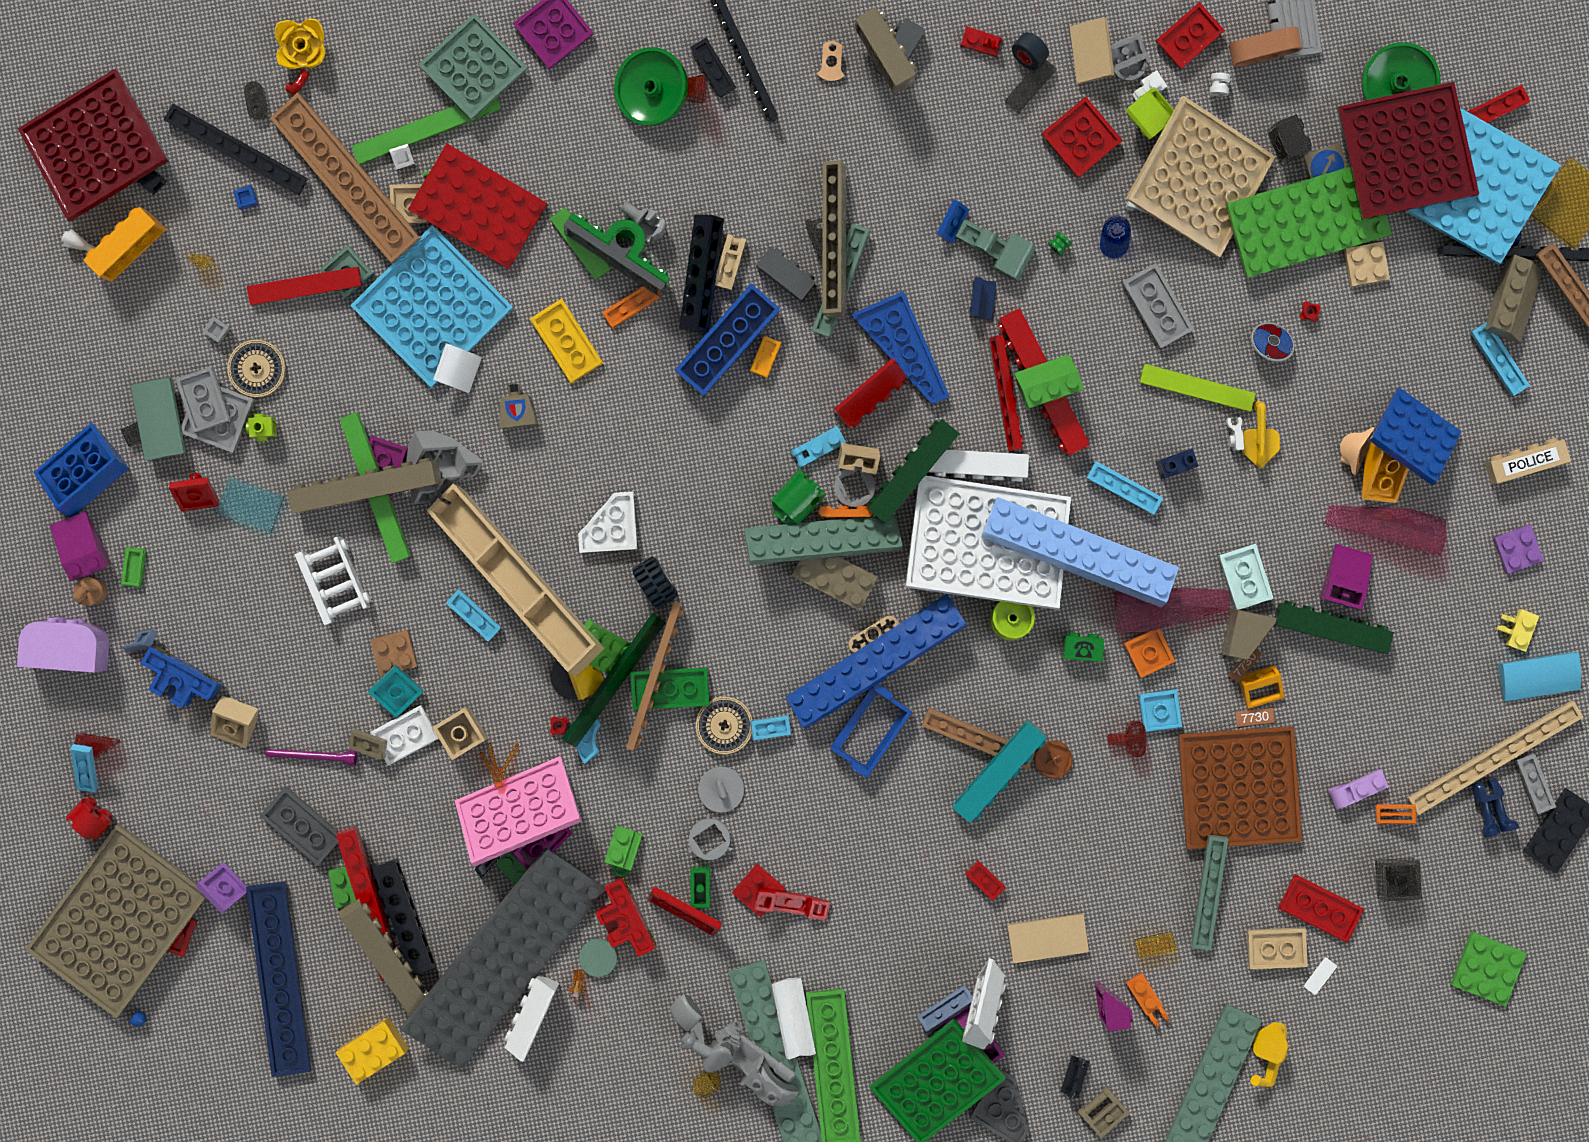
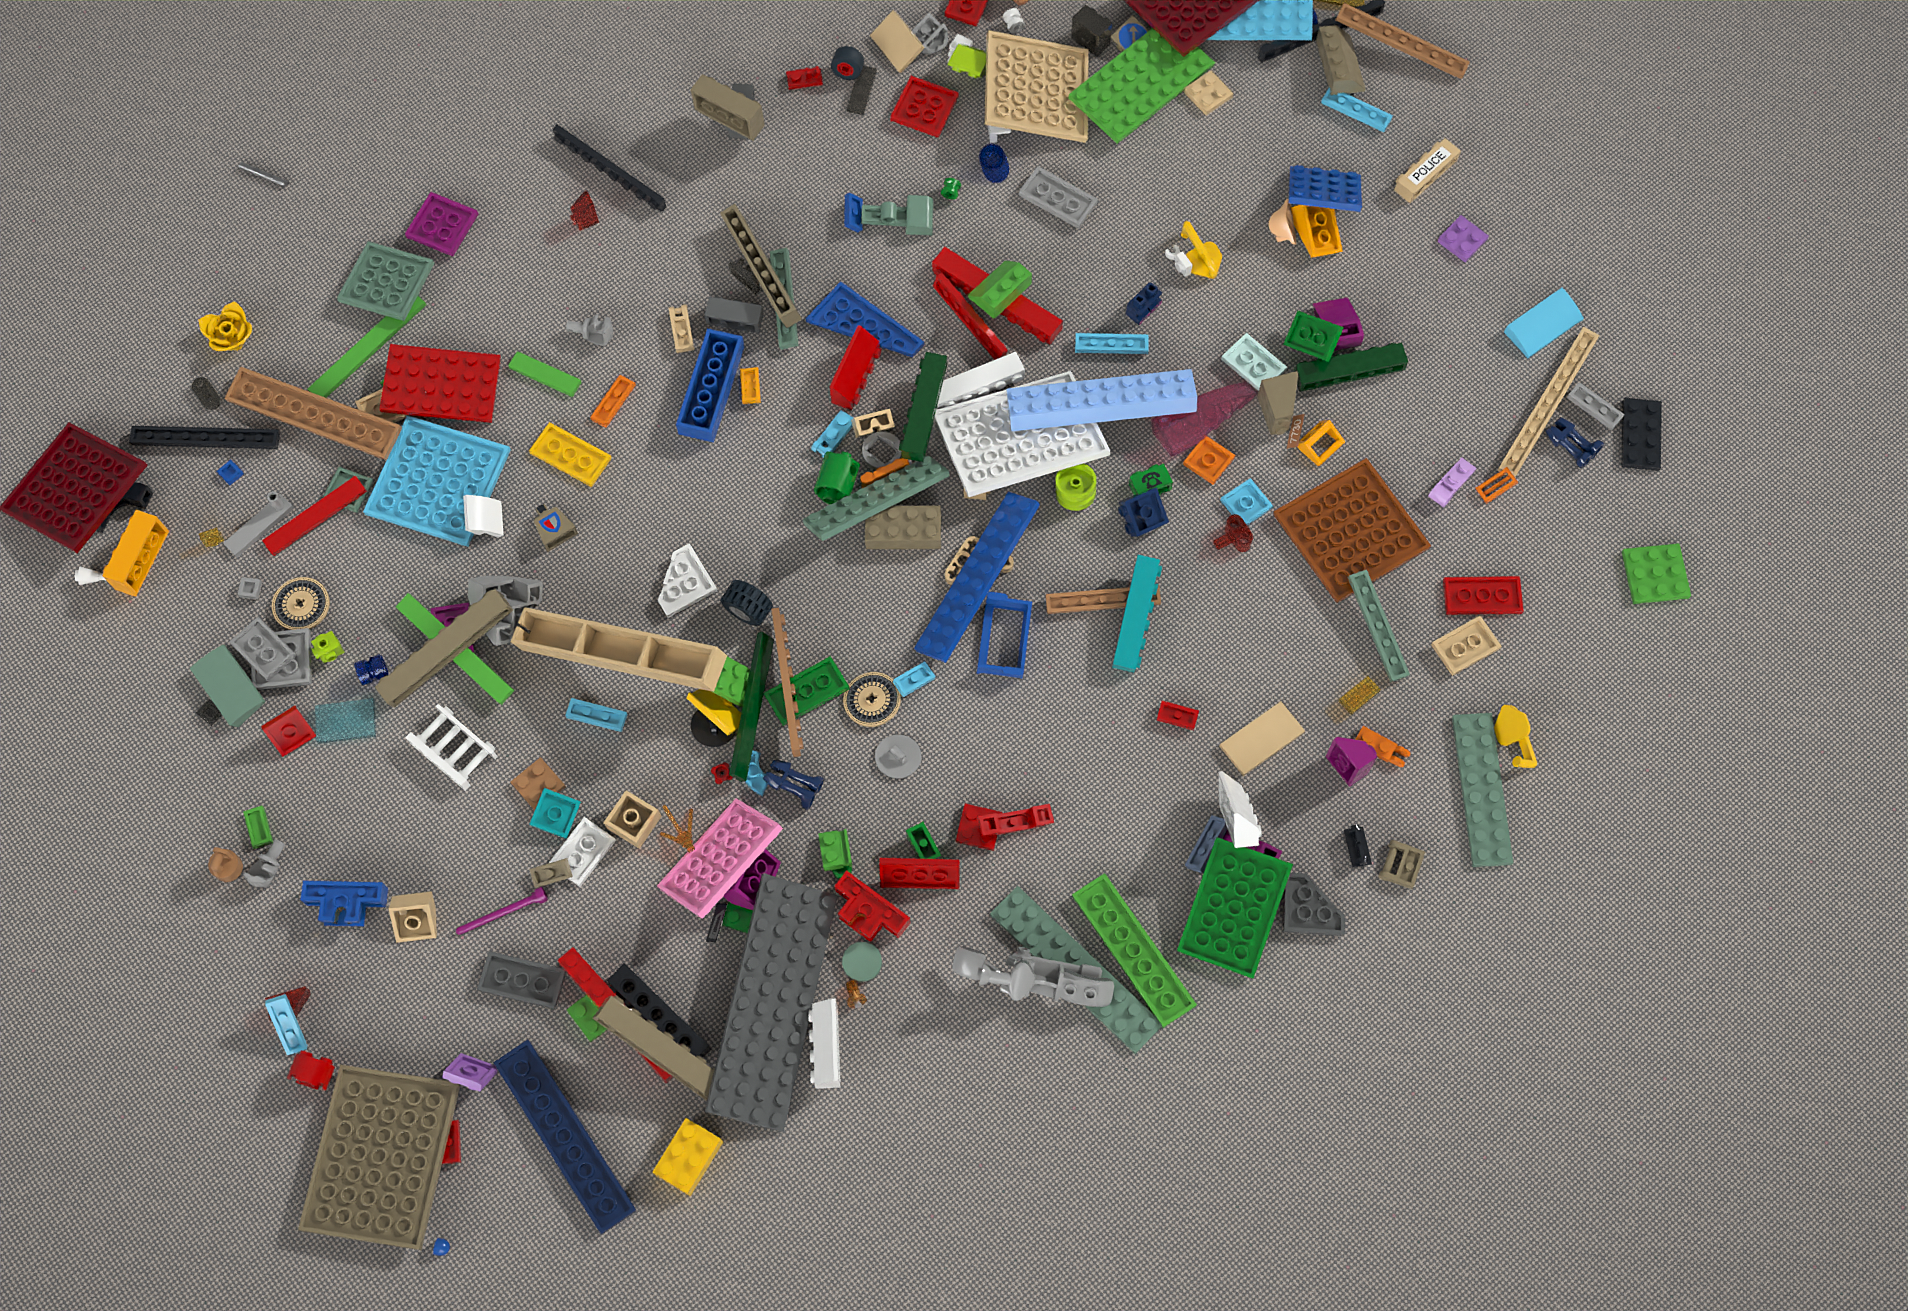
camera: 30 degrees left, 20 degrees down
lavender brick [17,617,109,672] -> none
blue slope [34,422,129,517] -> none
magenta slope [50,511,111,582] -> none
sand blue tile [123,629,158,653] -> none
red arm [285,69,310,95] -> none
white plate [389,144,415,170] -> none
piece [564,213,670,298] -> none
green dish [614,47,688,126] -> none
black brick [679,214,724,333] -> none
light grey piece [688,814,732,860] -> none
black plate [690,37,736,98] -> none
clear yellow head [692,1071,721,1099] -> none
white panel [772,978,816,1059] -> none
light nougat piece [817,41,845,81] -> none
dark blue panel [969,277,996,320] -> none
dark orange tile [1034,740,1073,779] -> none
lime tile [1139,364,1256,412] -> none
nougat sticker [1235,708,1275,727] -> none
shield [1251,322,1295,362] -> none
red plate [1299,301,1321,323] -> none
white sticker [1304,957,1337,995] -> none
clear pink wedge [1324,505,1446,556] -> none
clear smoke brick [1375,858,1422,902] -> none
light yellow hinge [1497,609,1539,652] -> none
none -> light grey piece [223,491,294,558]
none -> light grey piece [243,839,286,888]
none -> clear blue wheel [354,654,389,686]
none -> dark blue piece [763,760,825,811]
none -> dark blue plate [1118,487,1169,537]
none -> green plate [1283,310,1343,362]

